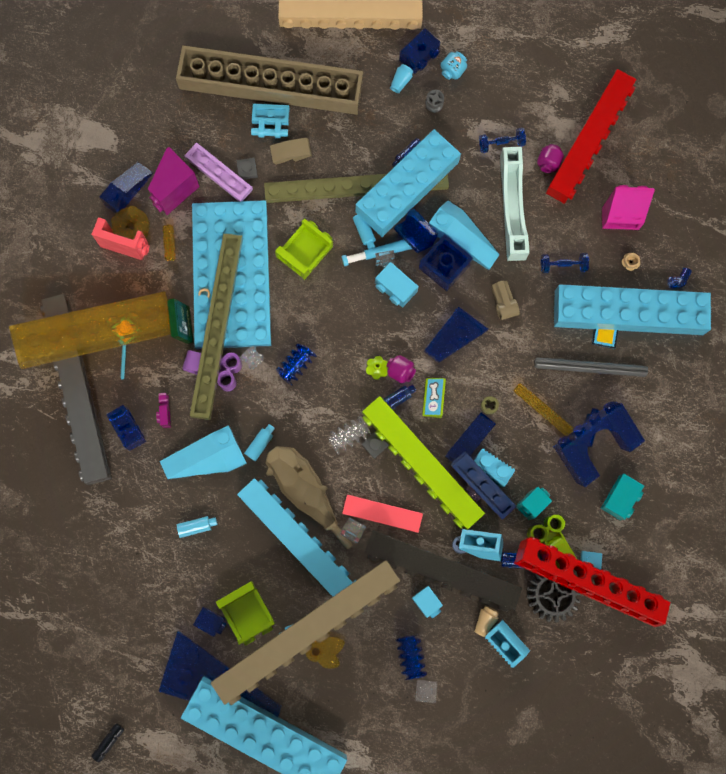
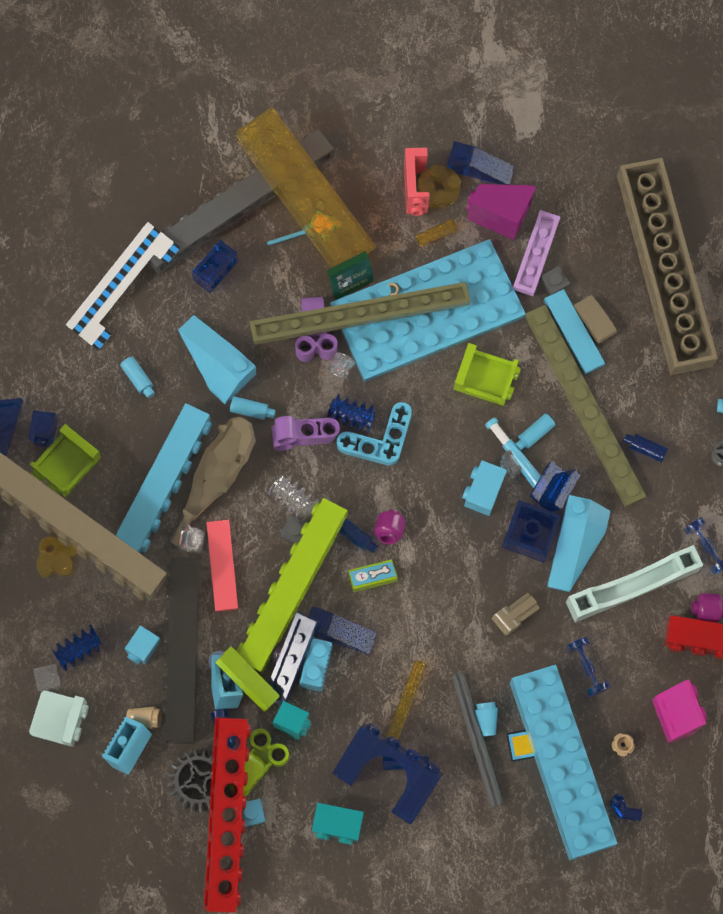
camera: 70 degrees right, 5 degrees down
magenta plate [156,393,171,428] -> none
medium azure plate [251,104,290,138] -> none
medium azure brick [355,129,461,237] -> none
lime plant [366,356,388,380] -> none
clear blue wing [424,307,489,363] -> none
olive bush [481,396,499,415] -> none
none -> light aqua bracket [29,691,89,747]
none -> white sticker [66,222,181,351]
none -> lime tile [215,647,280,712]
none -> medium lavender piece [271,416,340,451]
none -> medium azure beam [337,402,412,466]
none -> medium azure cone [475,702,498,736]
none -> medium azure tile [544,289,605,375]

